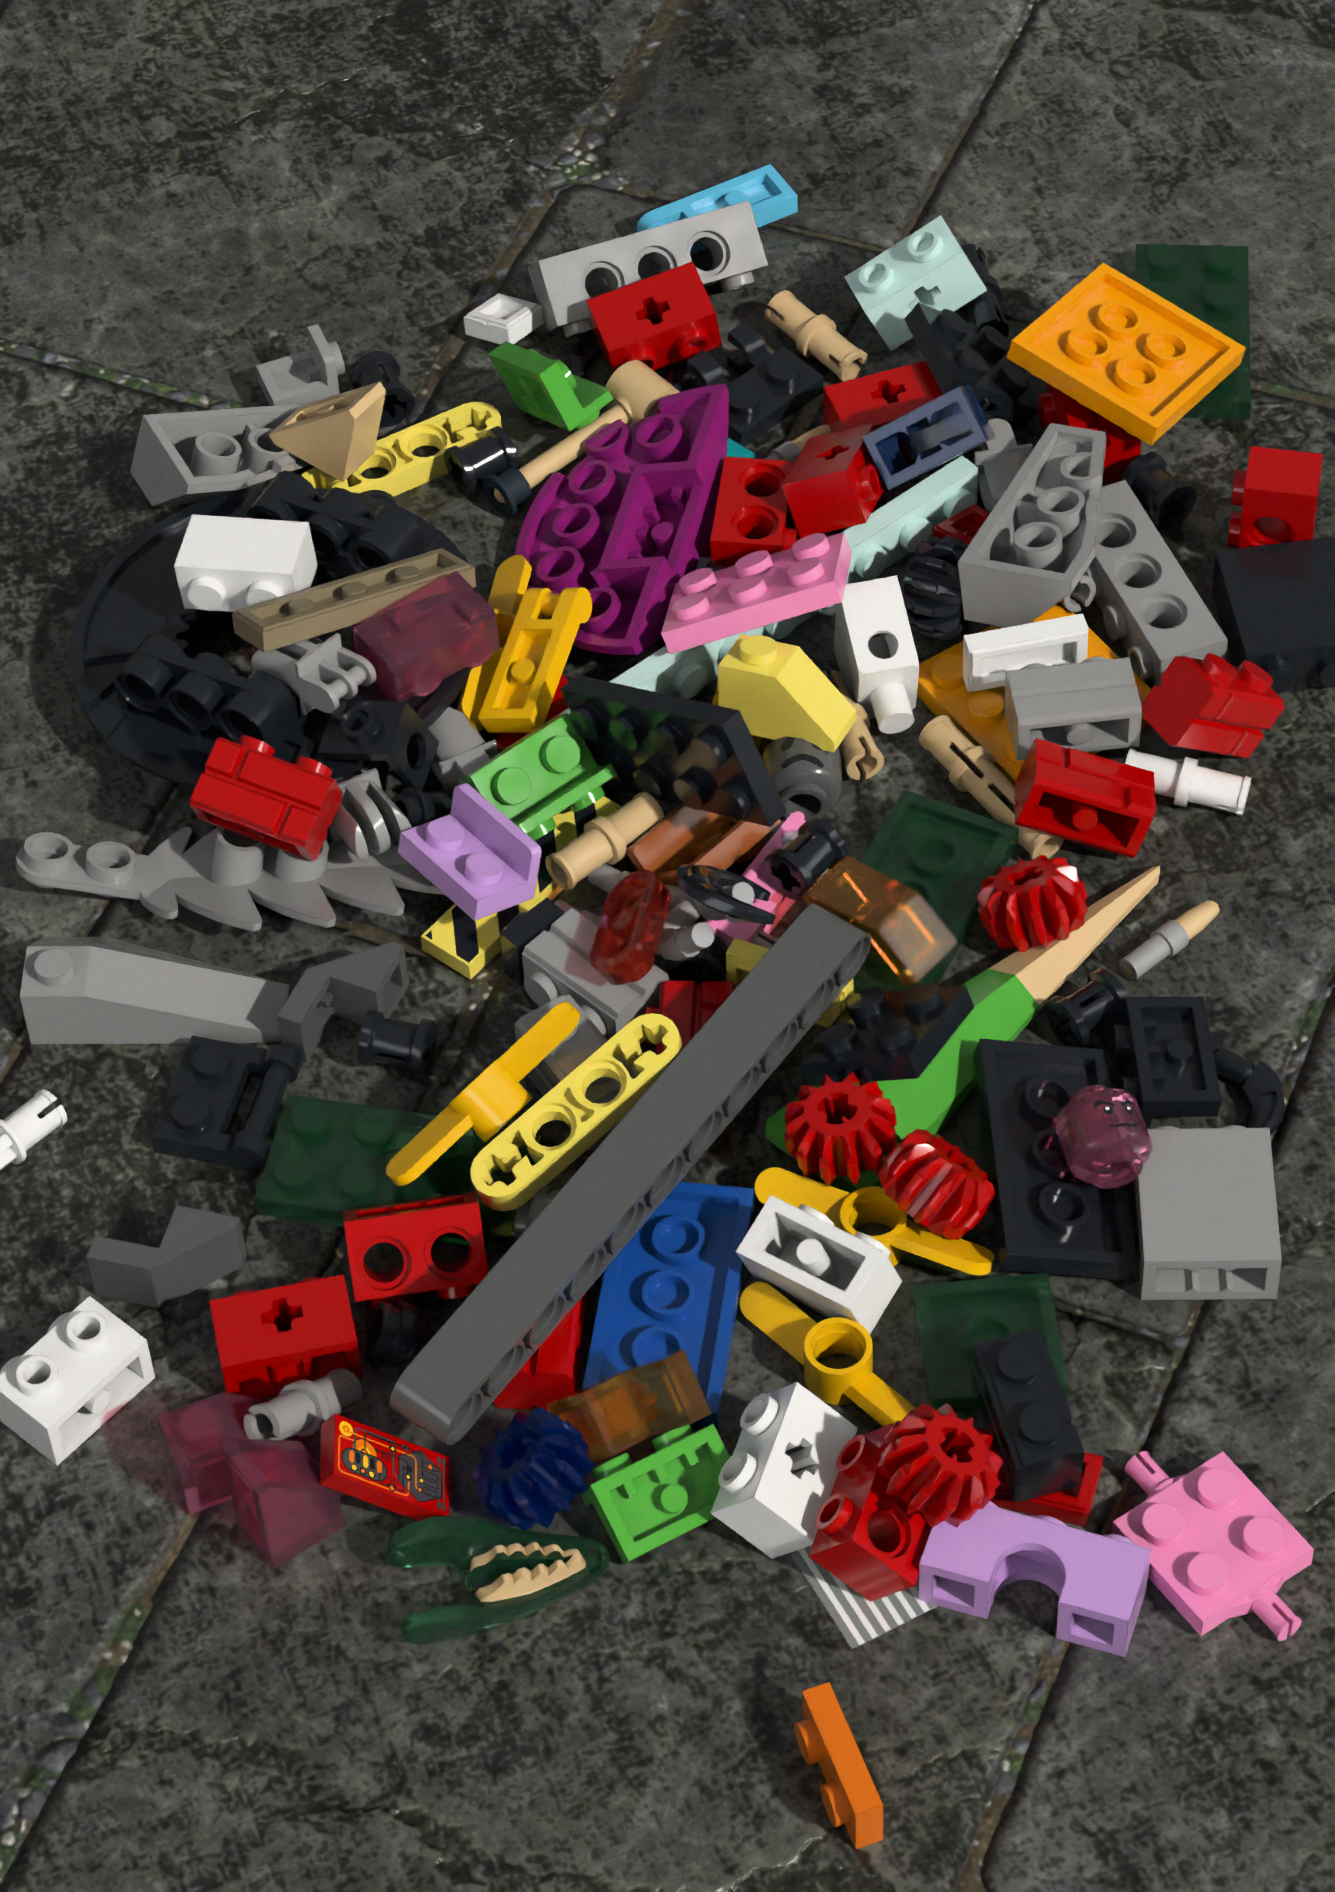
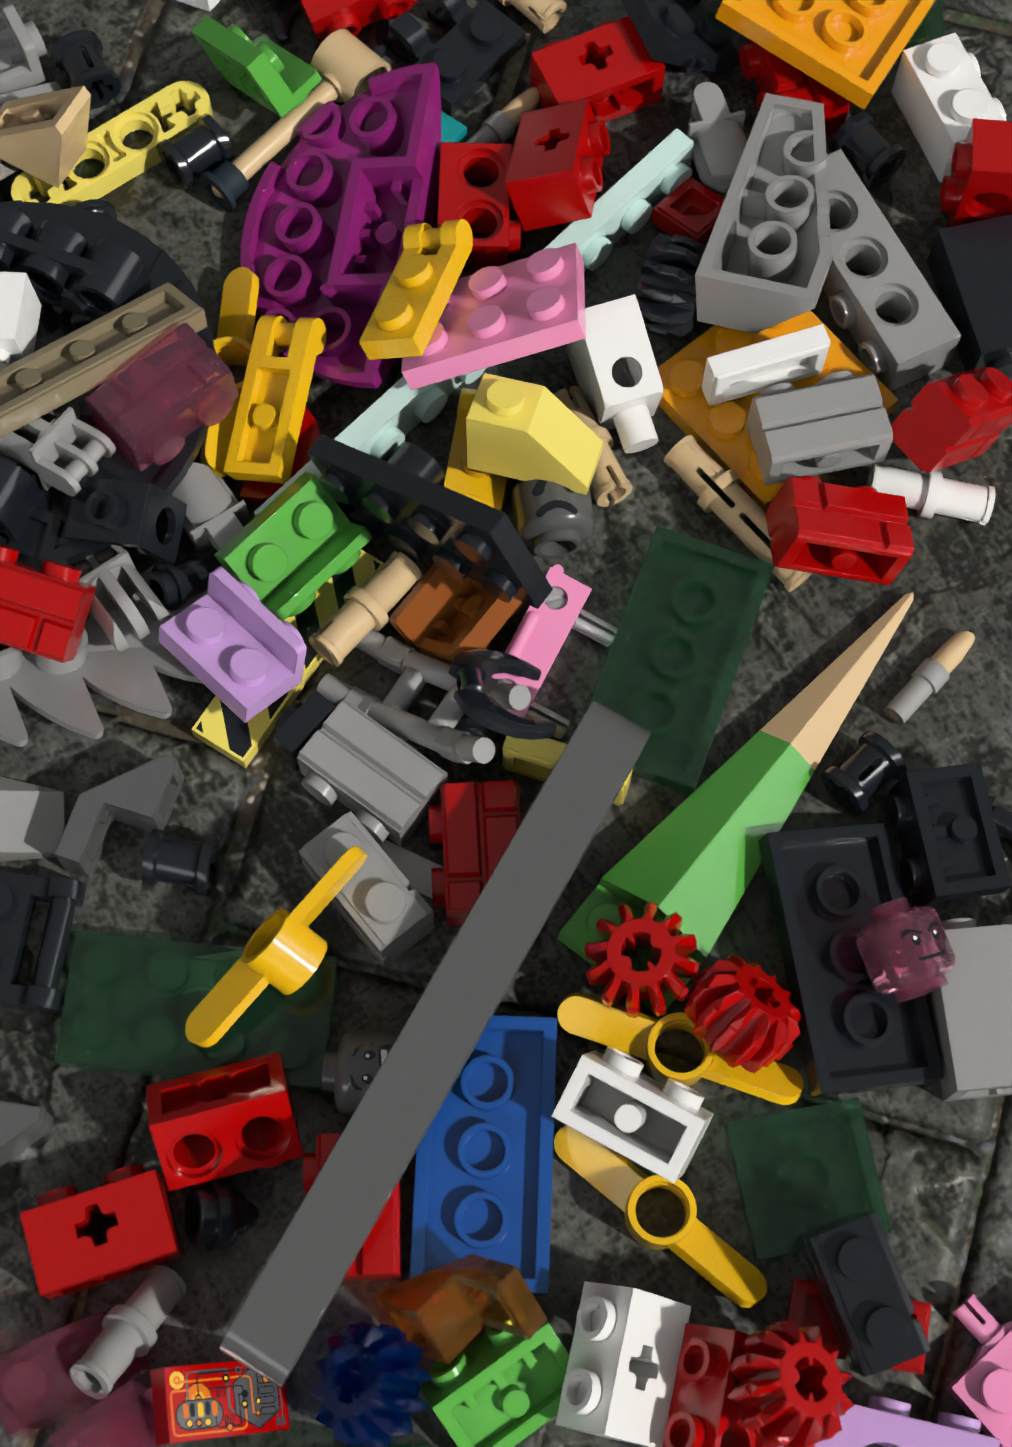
camera: 10 degrees left, 20 degrees up
light yellow beam [470,1013,683,1212] -> none
clear red plate [590,869,671,985] -> none
black bush [764,818,848,901] -> none
black plate [799,983,974,1086] -> none
clear orange slope [802,856,958,986] -> none
dark blue torso [862,385,996,490] -> none
red gear [977,855,1088,952] -> none
none -> yellow plate [359,219,473,360]
none -> white brick [891,32,1007,183]

